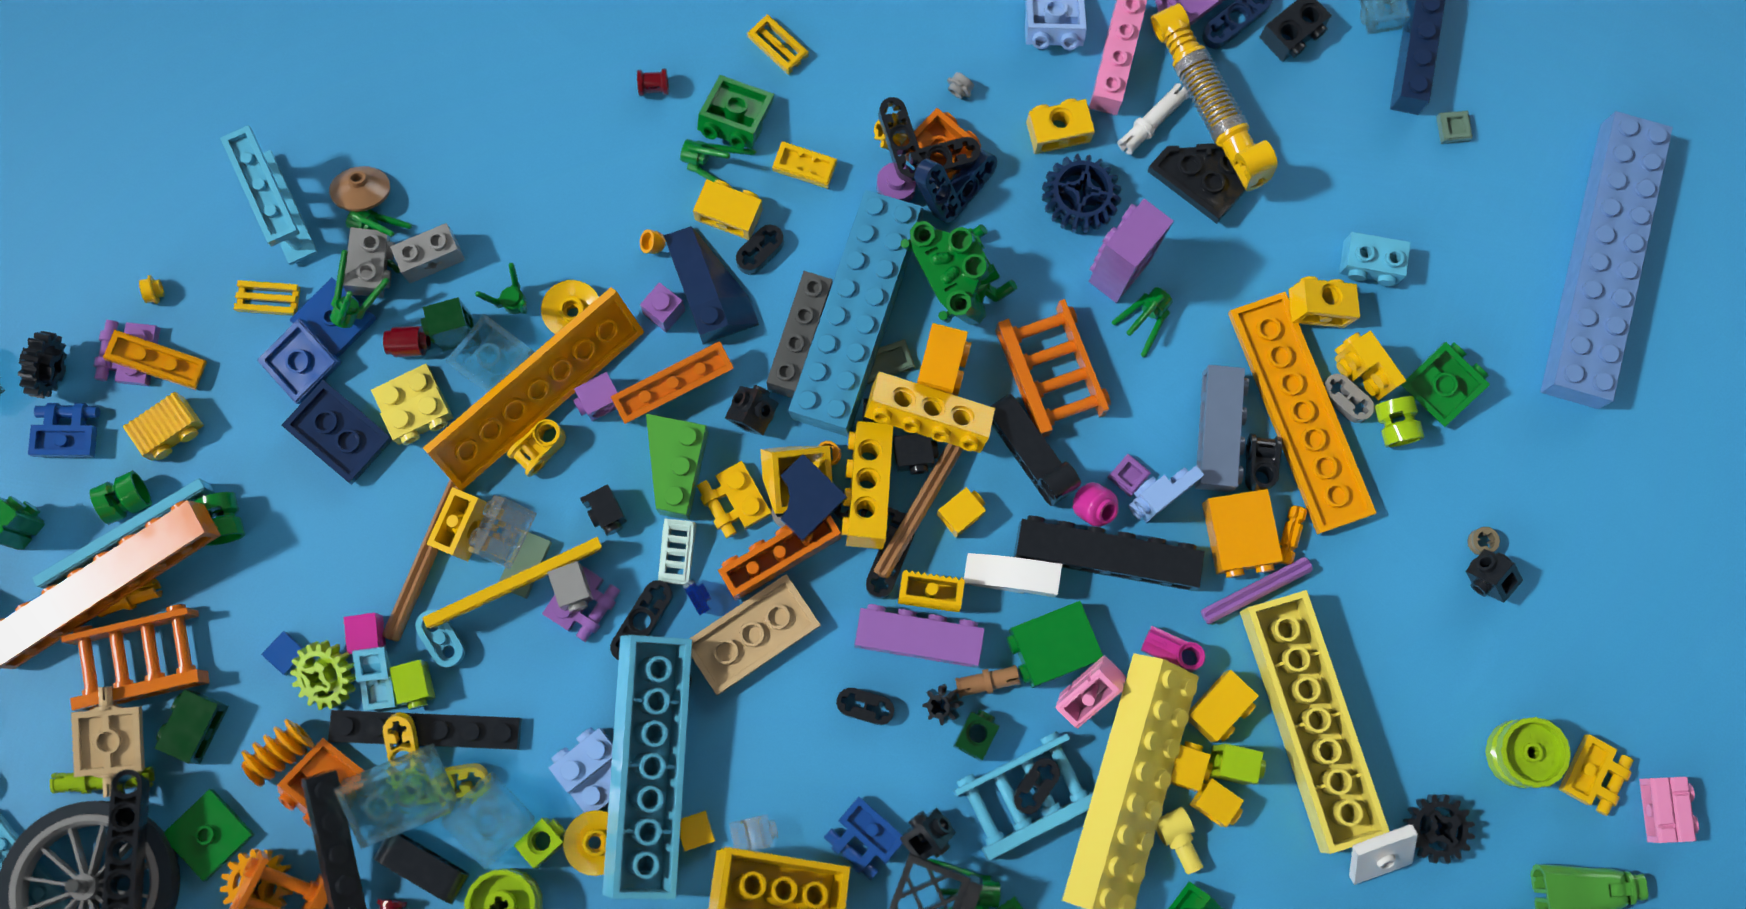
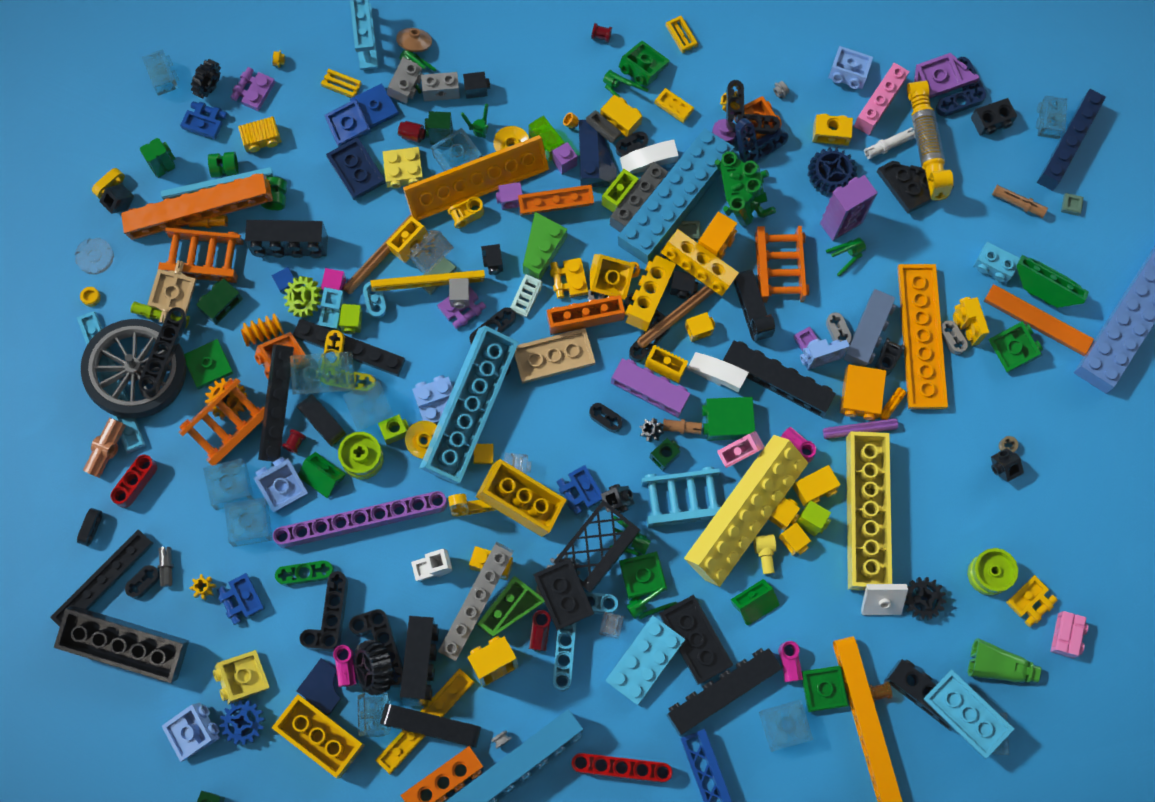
camera: 20 degrees right, 5 degrees down
light orange tile [103,329,207,390] -> none
green plant [330,250,389,328] -> none
clear blue plate [683,579,712,616] -> none
black brick [725,385,779,436] -> none
dark blue tile [781,454,847,542] -> none
black beam [1012,758,1060,814] -> none
dark pink head [1073,482,1118,527] -> none
yellow brick [1288,276,1360,328] -> none
lime wheel [1374,396,1425,448] -> none
none -> black brick [245,220,328,258]
none -> black brick [463,71,490,99]
none -> clear neon green brick [528,115,565,161]
none -> dark grey tile [586,110,623,143]
none -> lime brick [601,169,639,212]
none -> white slope [620,139,679,174]
none -> light grey beam [826,312,852,344]
none -> orange tile [984,284,1094,356]
none -> medium nougat pin [992,184,1048,218]
none -> green wedge [1017,255,1089,308]

